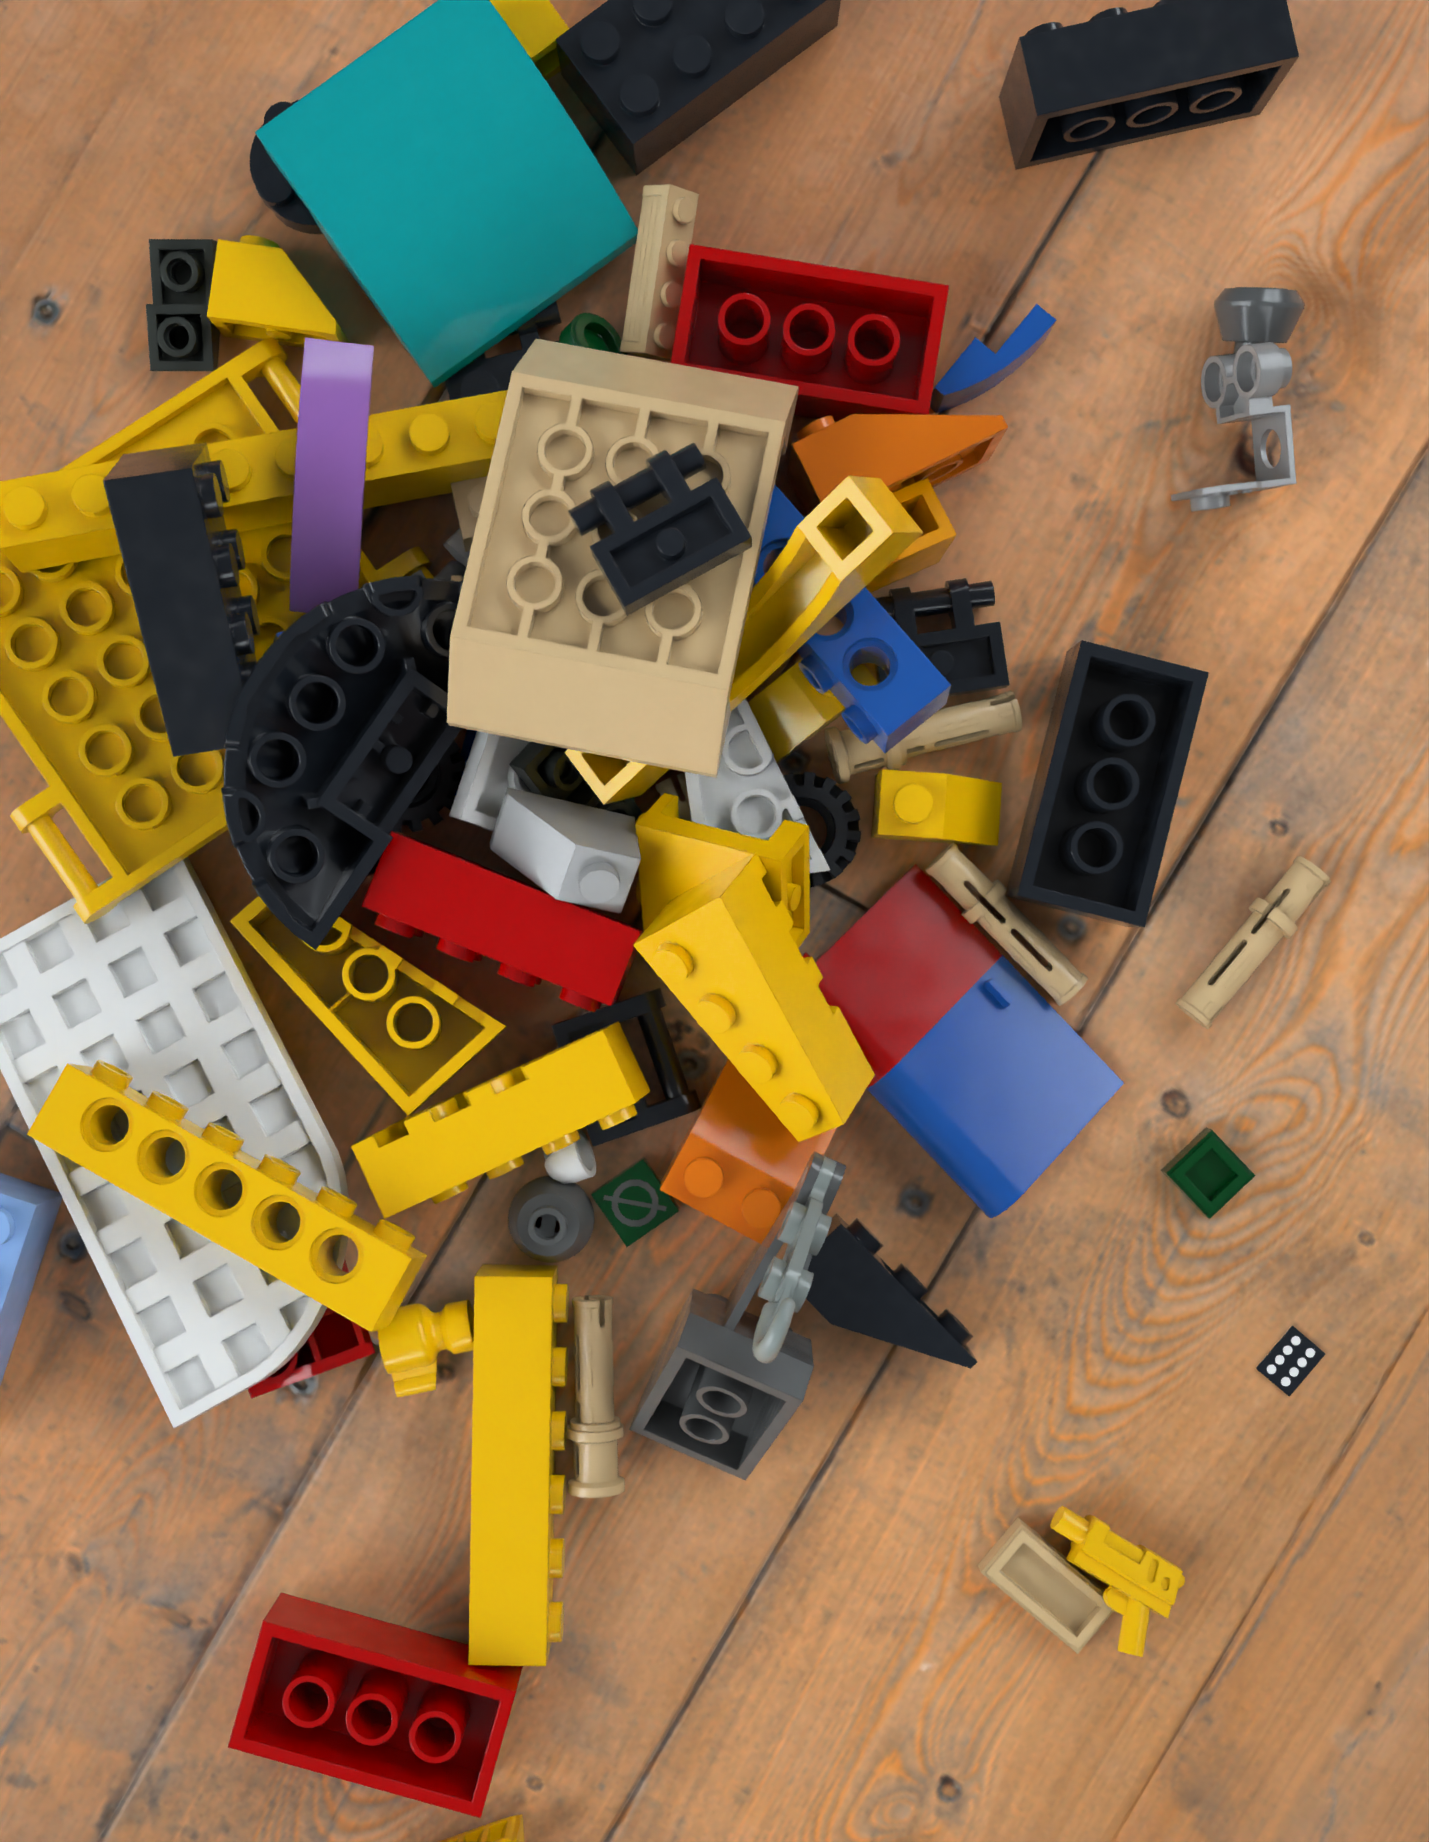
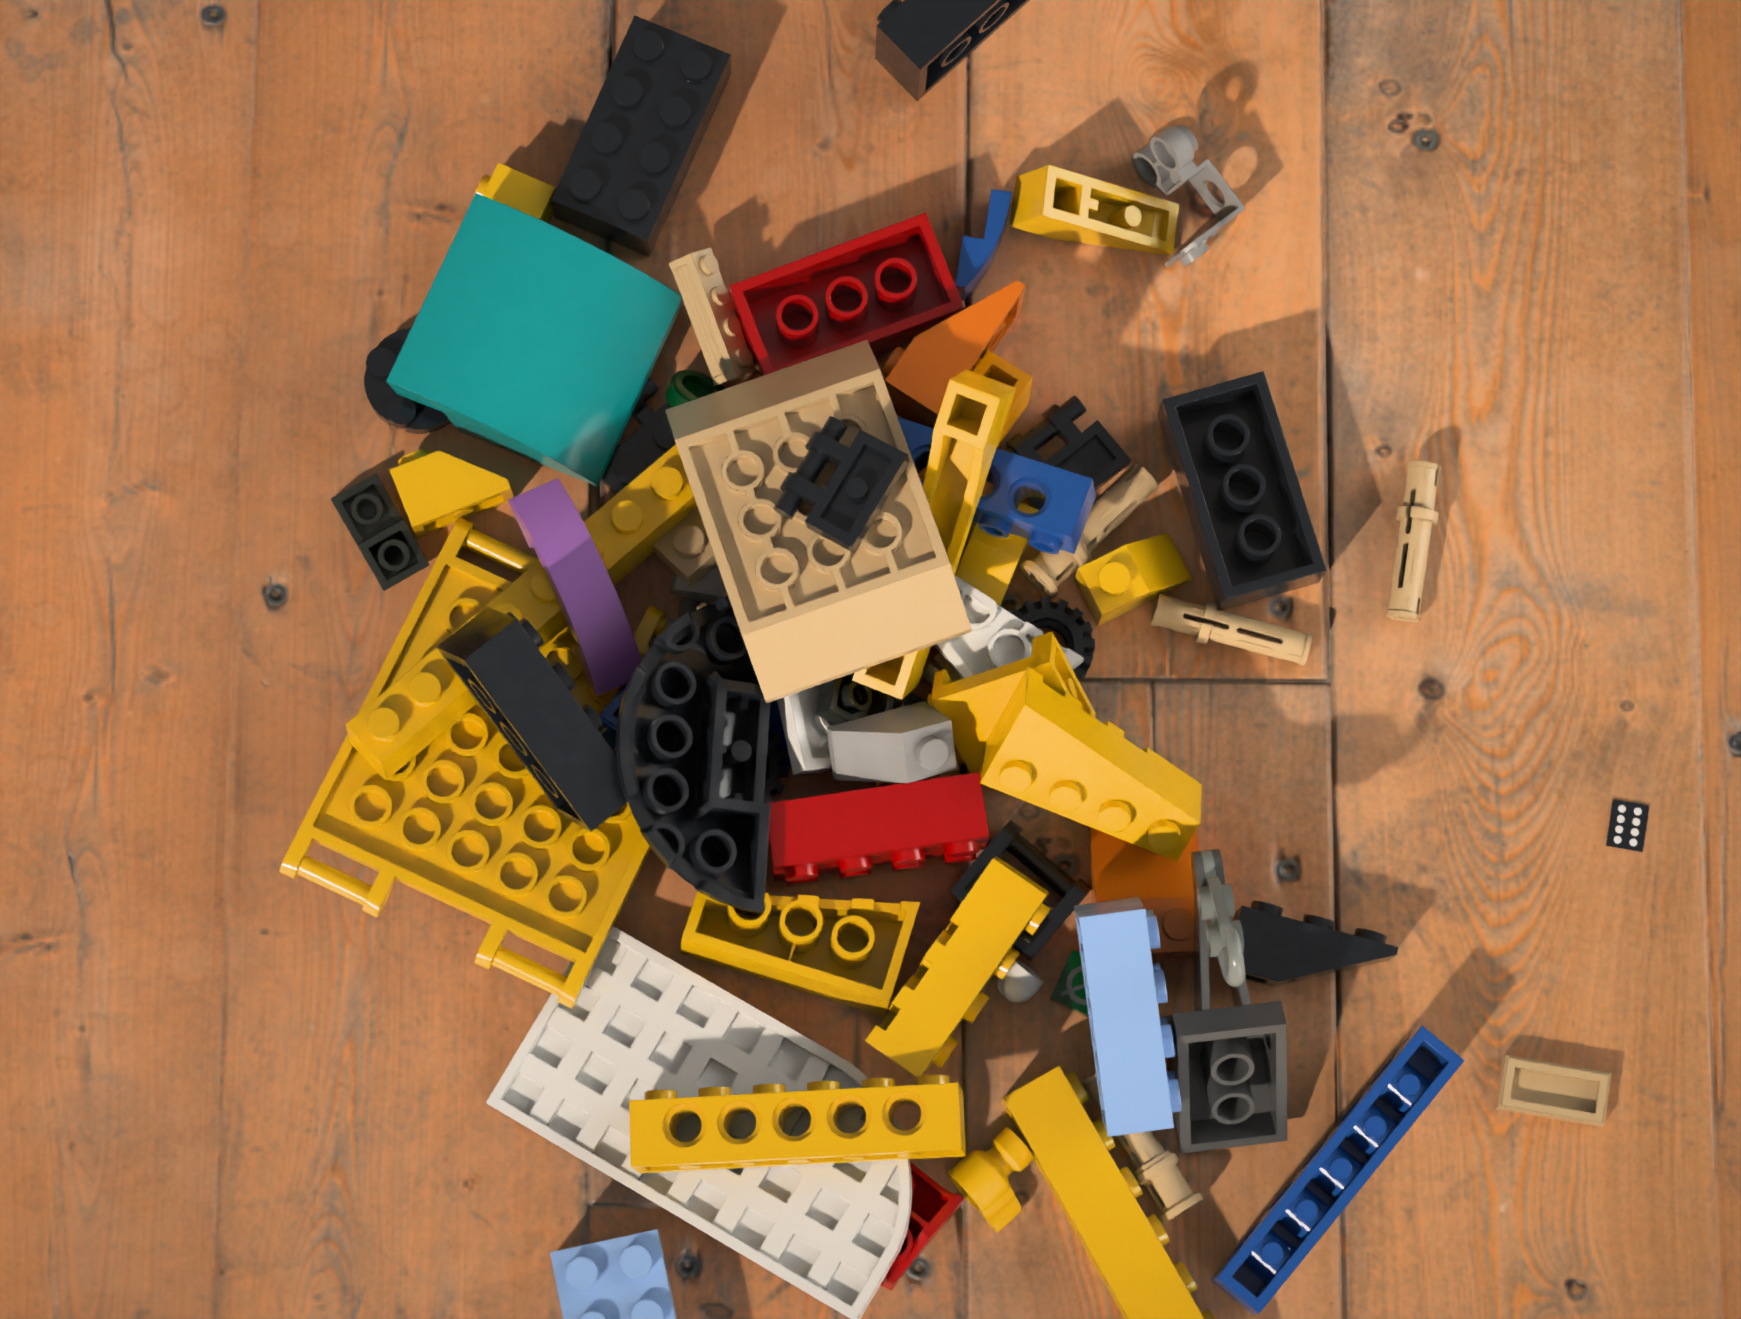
camera: 35 degrees left, 10 degrees down
dark grey cone [508,1176,594,1263] -> none
blue door [802,864,1124,1218] -> none
yellow piece [1050,1506,1185,1657] -> none
dark green tile [1161,1127,1255,1219] -> none
dark grey cone [1214,287,1305,354] -> none
none -> yellow slope [1009,165,1179,255]
none -> light blue brick [1074,897,1182,1137]
none -> blue brick [1210,1026,1465,1315]

